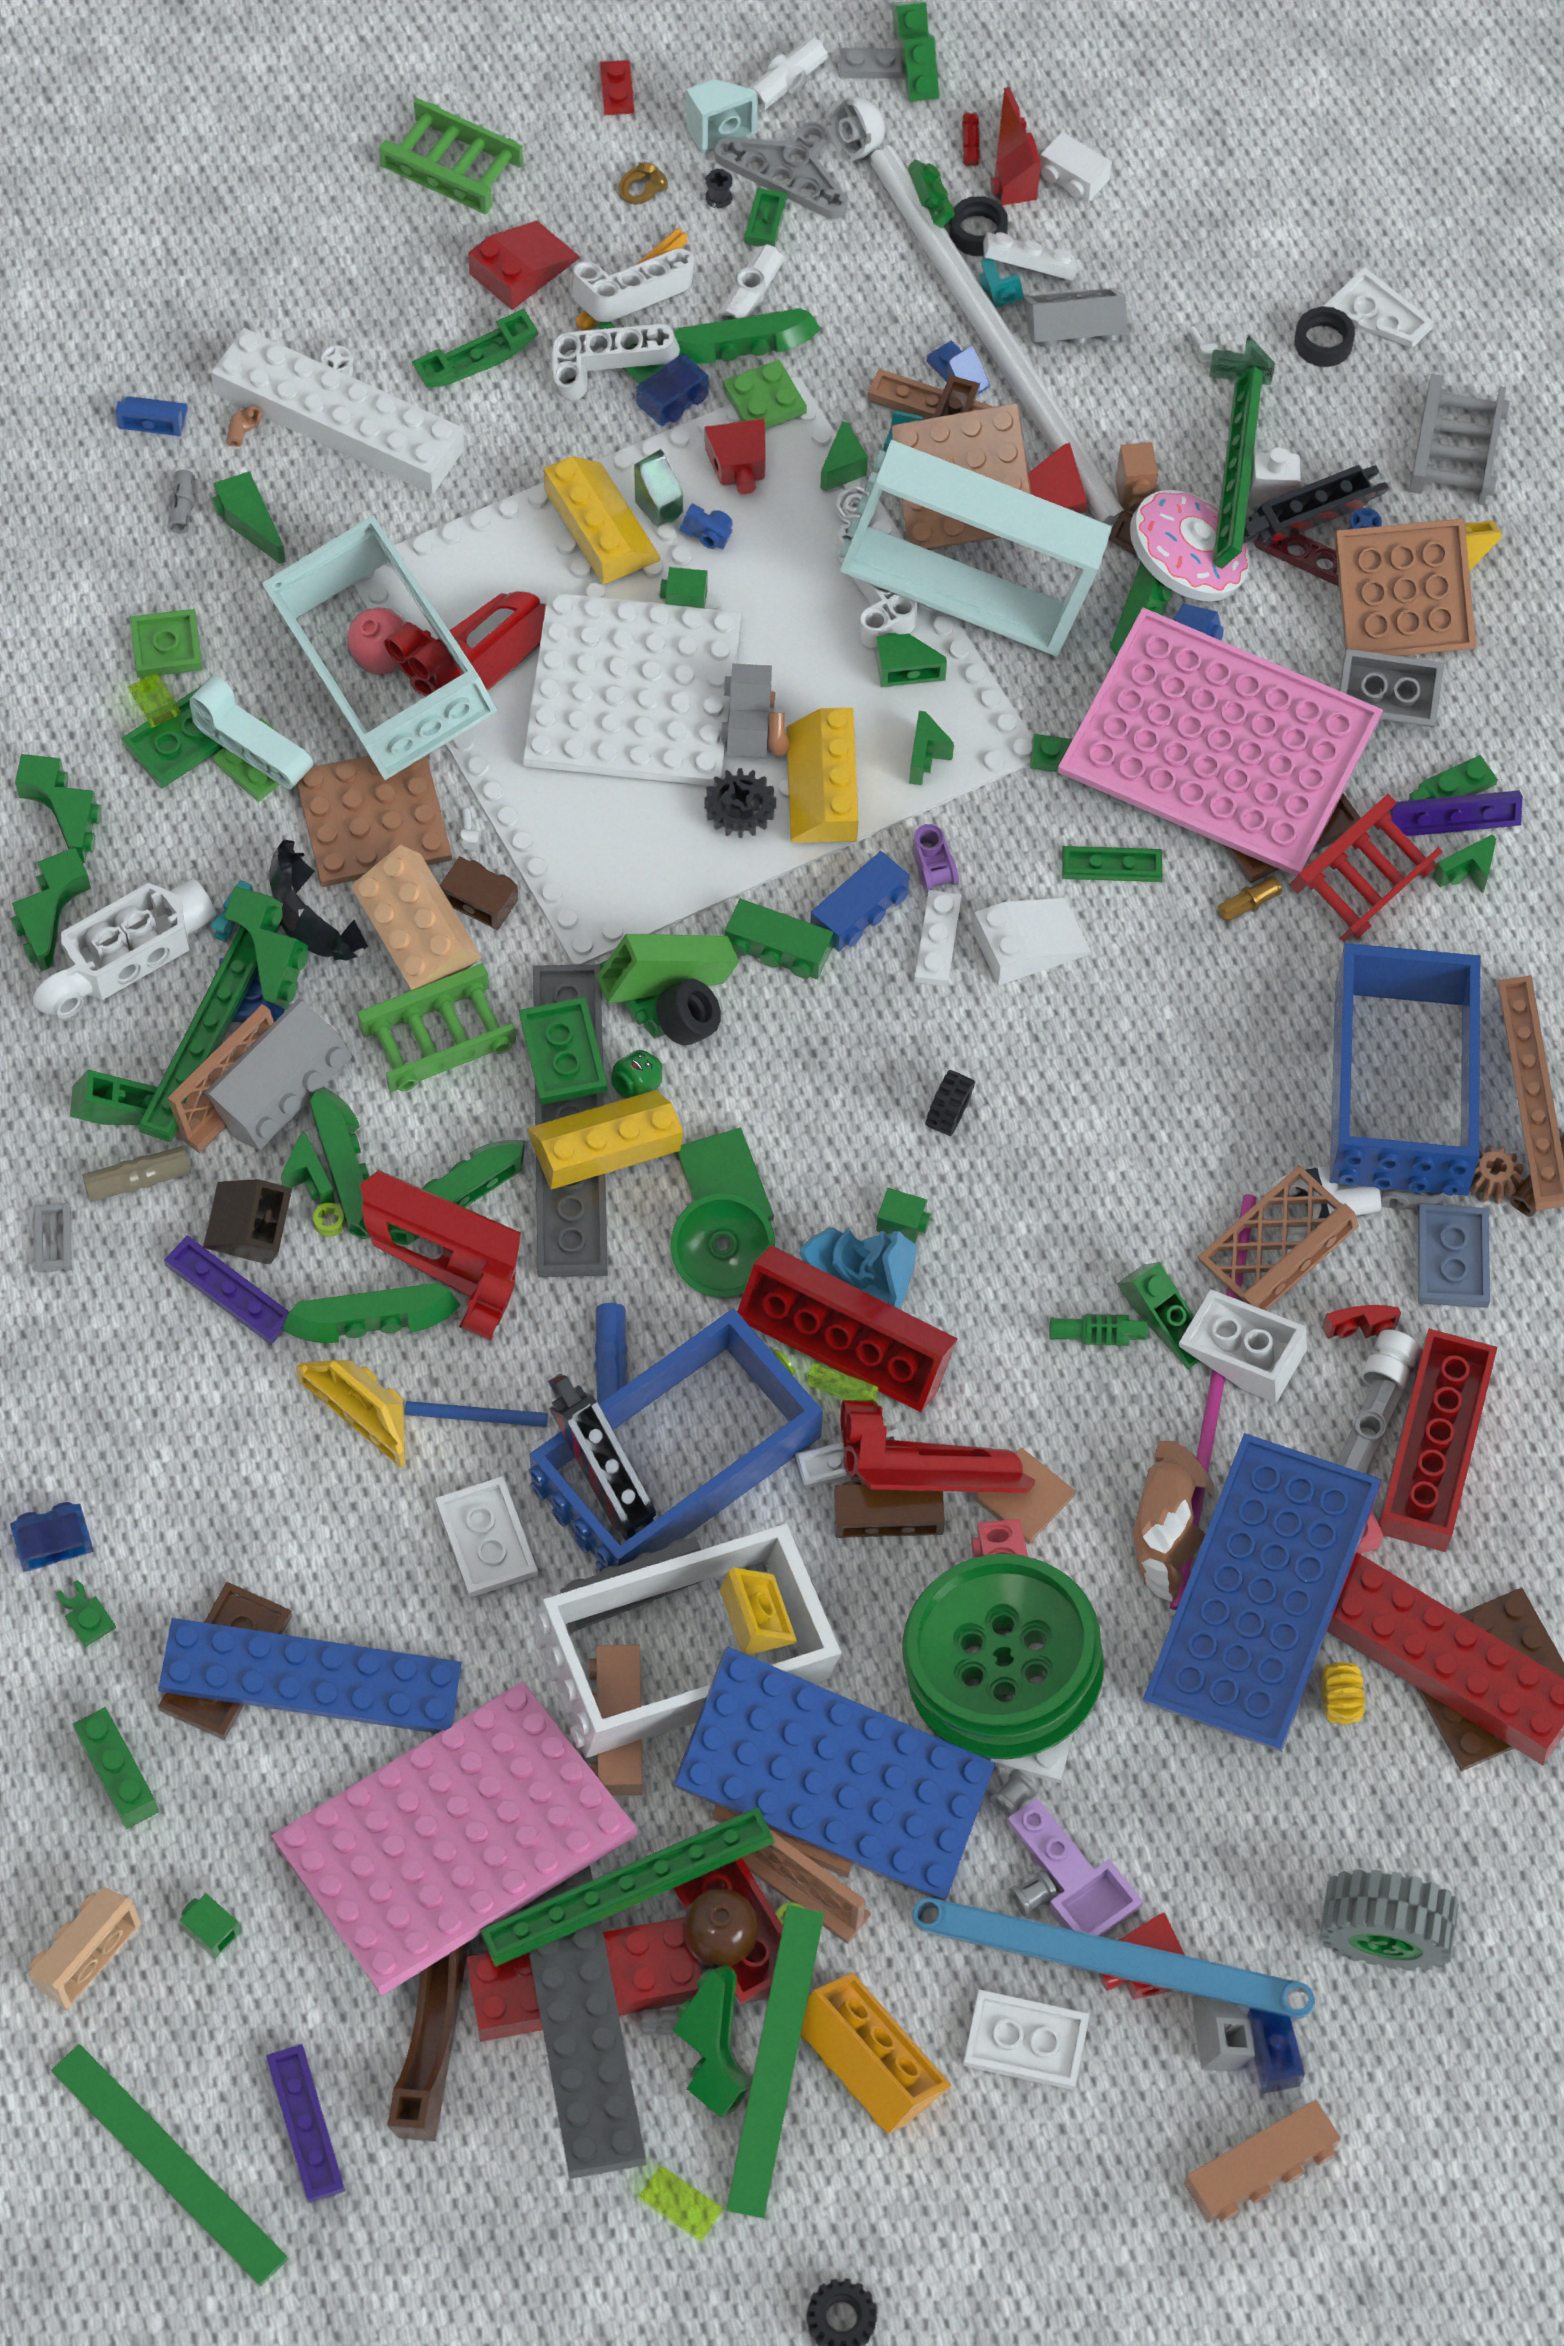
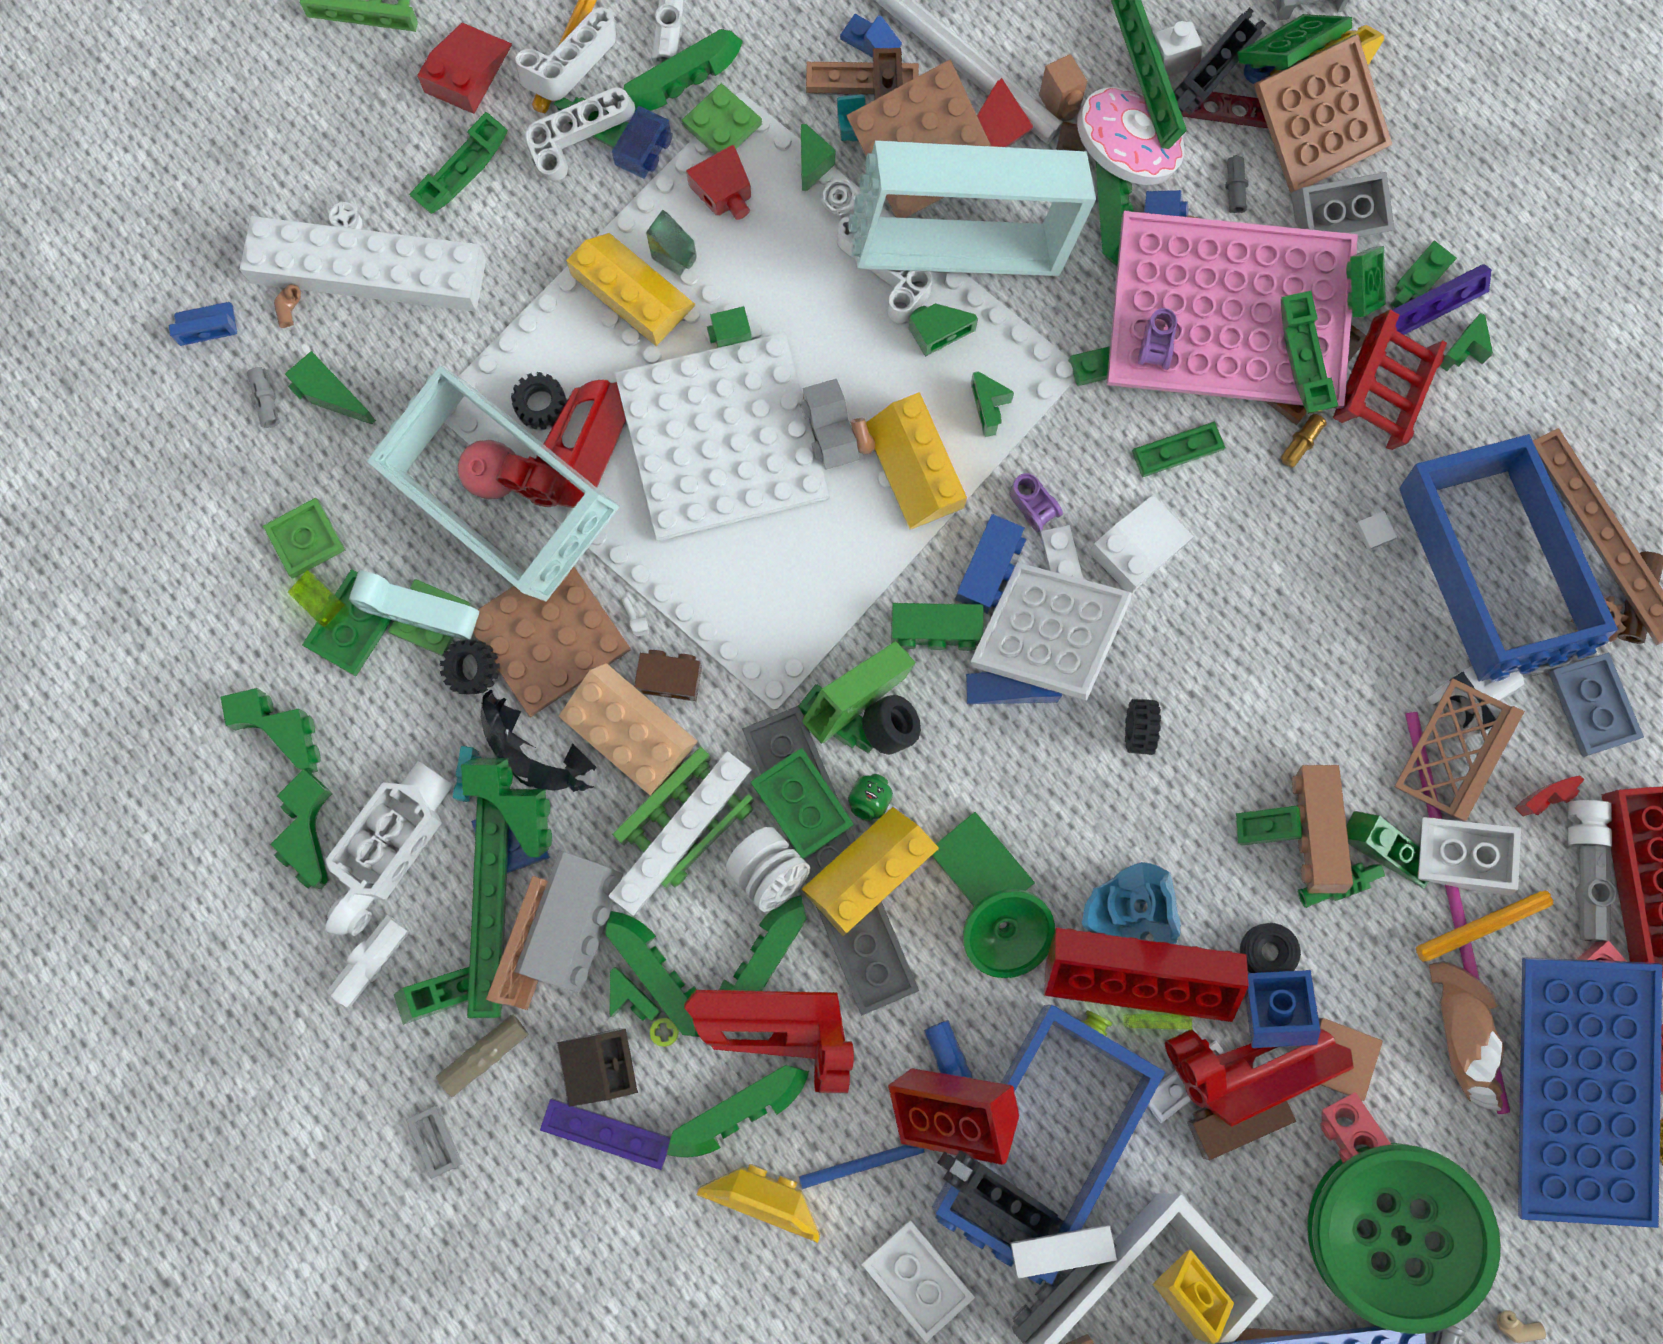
camera: 20 degrees left, 15 degrees up
blue plate [679,503,733,550] -> none
black gear [704,768,776,838] -> none
green brick [876,1188,931,1243] -> none
none -> white piece [327,915,410,1008]
none -> black tyre [440,640,500,695]
none -> black tyre [511,372,567,430]
none -> white plate [609,751,752,917]
none -> white wheel [726,827,810,912]
none -> red slope [888,1068,1020,1165]
none -> blue slope [966,672,1062,704]
none -> white plate [971,562,1131,701]
none -> white tile [1010,1225,1117,1278]
none -> medium lavender piece [1138,308,1177,370]
none -> dark grey axle [1225,155,1249,213]
none -> green plate [1236,806,1302,846]
none -> green plate [1238,14,1352,70]
none -> black tyre [1240,923,1301,973]
none -> blue brick [1245,970,1320,1048]
none -> green slope [1281,291,1338,414]
none -> nougat brick [1292,765,1353,893]
none -> green plate [1346,246,1386,317]
none -> white tile [1355,511,1397,550]
none -> light orange axle [1416,890,1554,962]
none -> tan arm [1497,1310,1546,1343]

